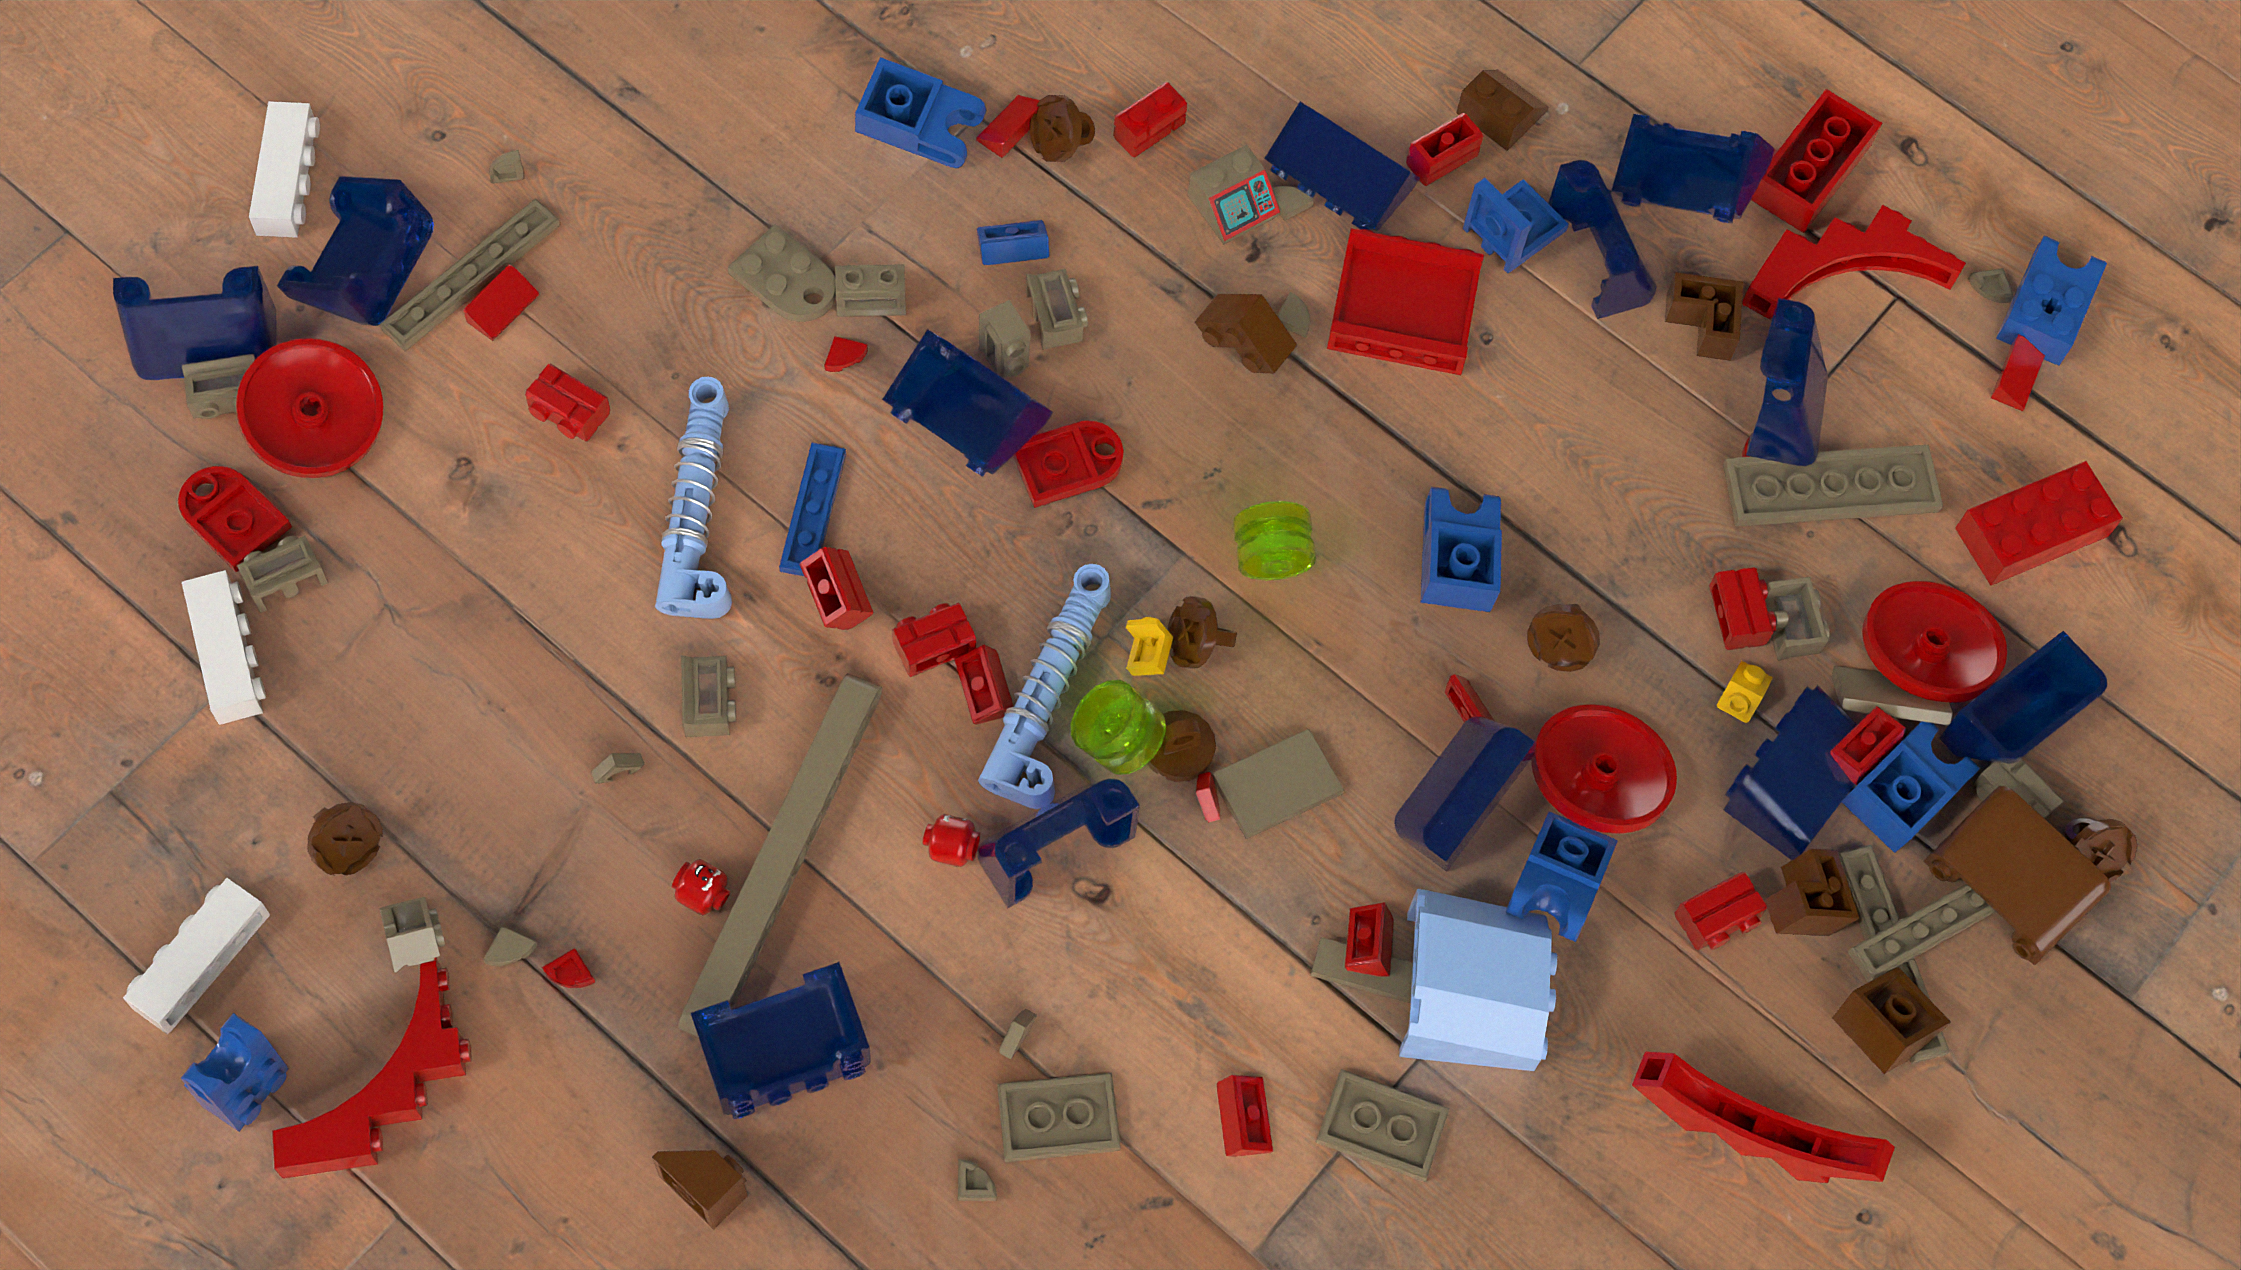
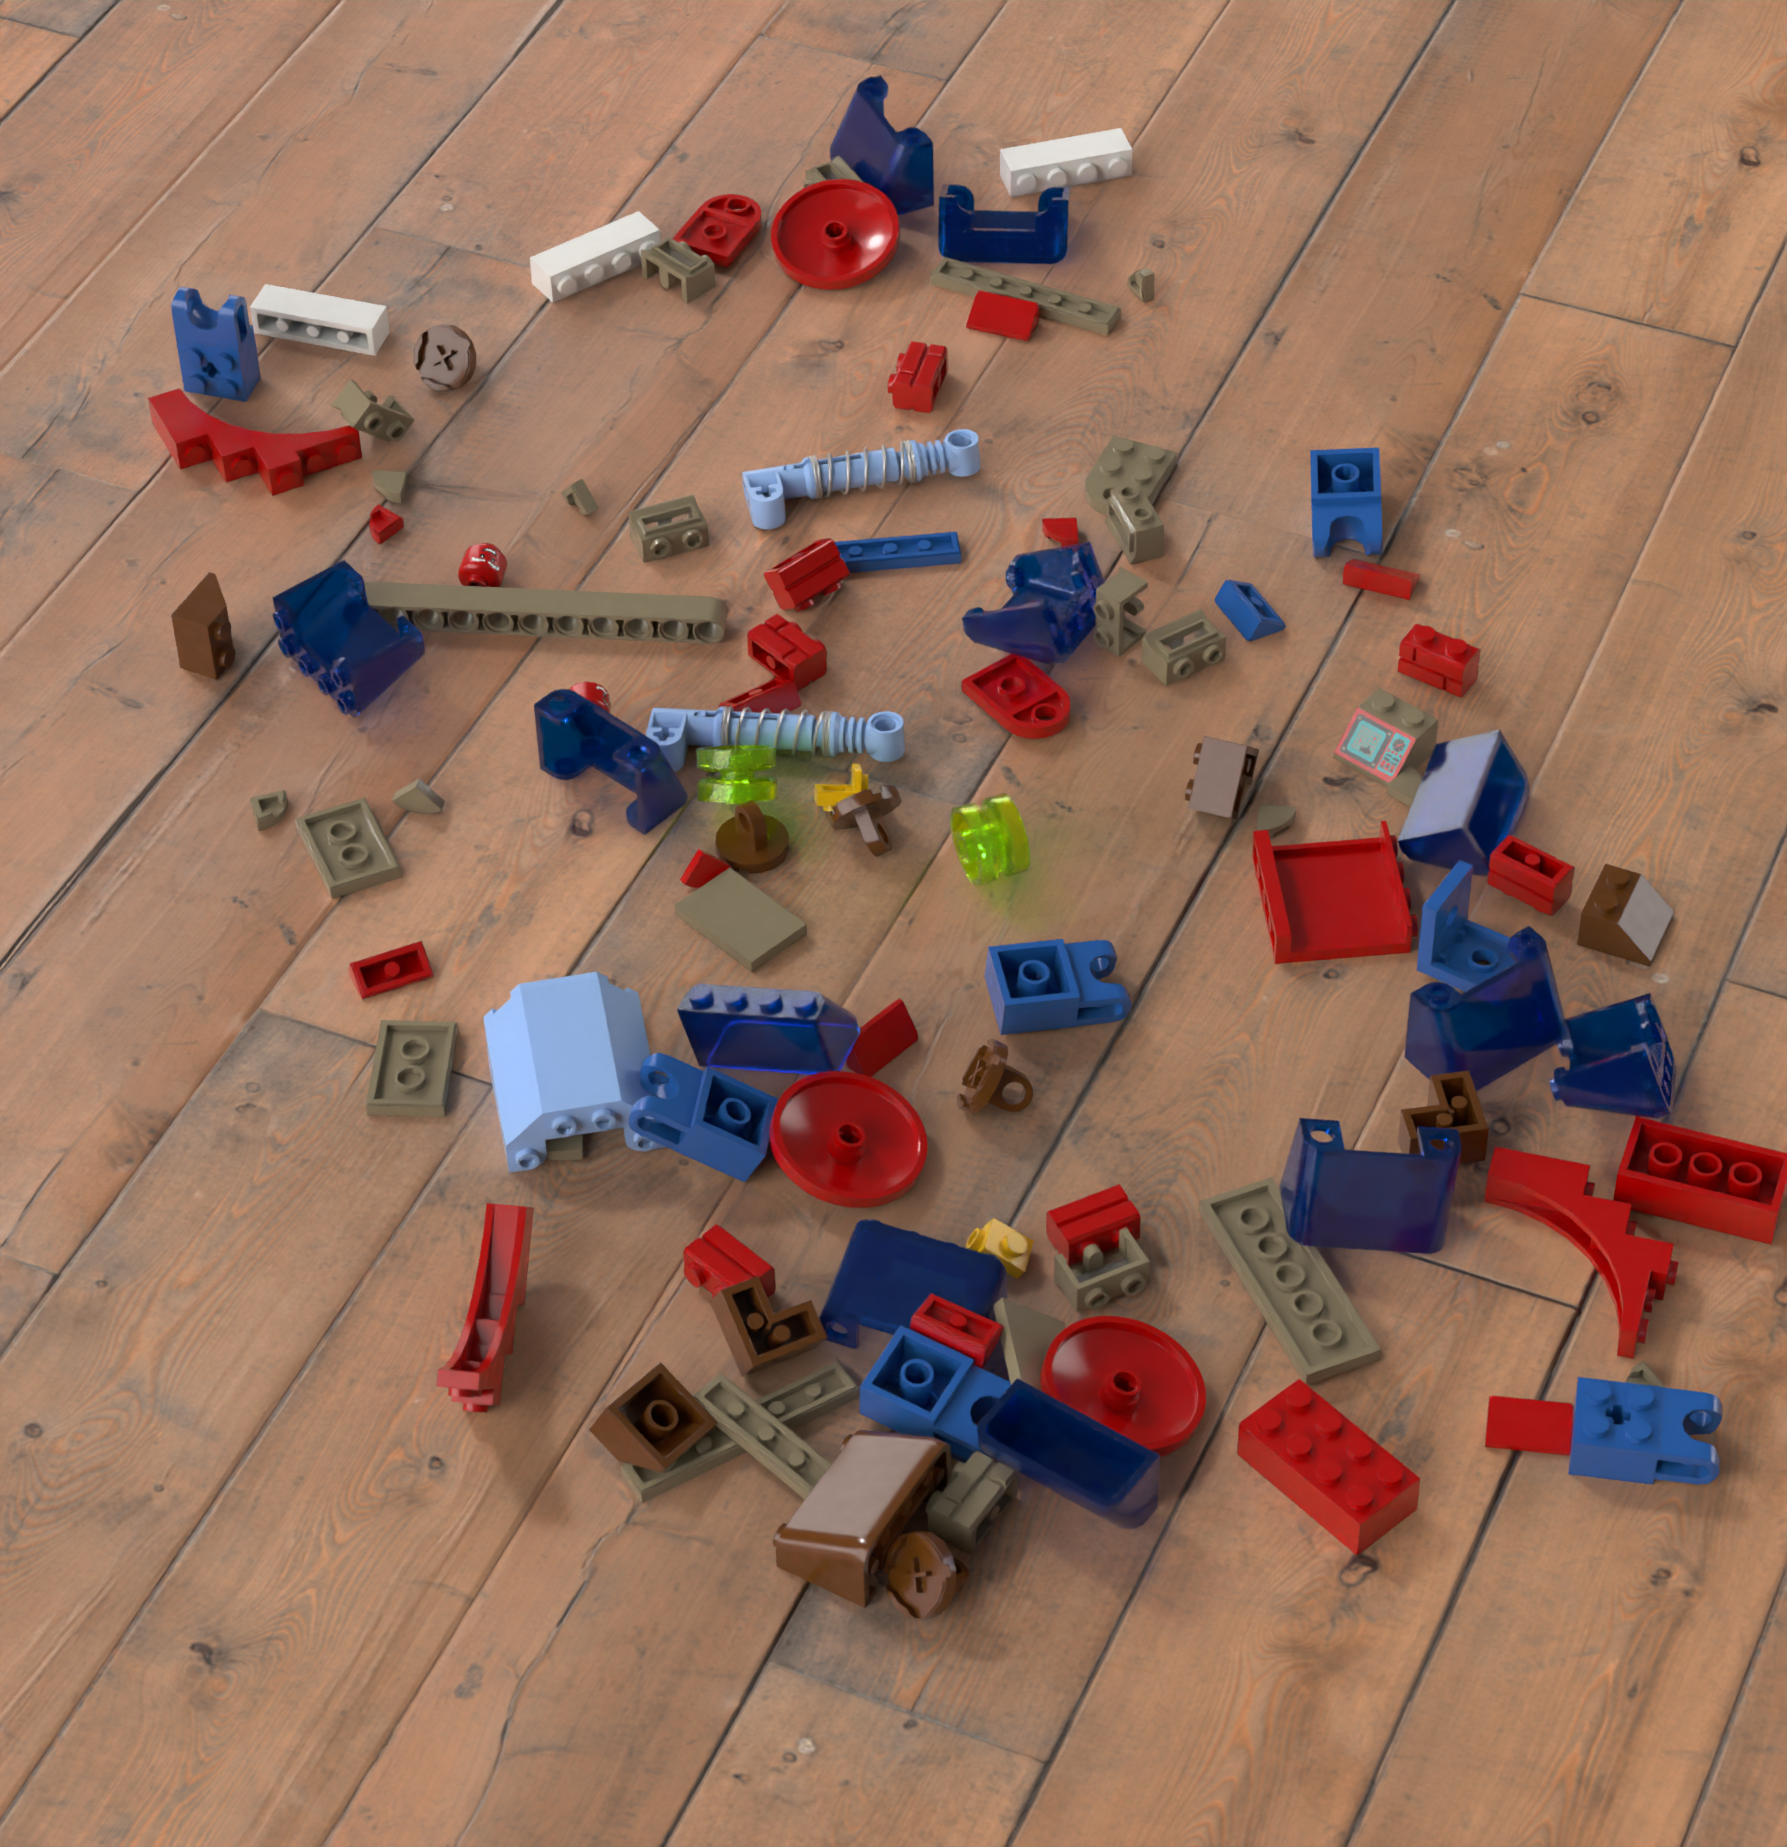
camera: 80 degrees right, 20 degrees down
reddish brown tile [1030,95,1095,162] -> none

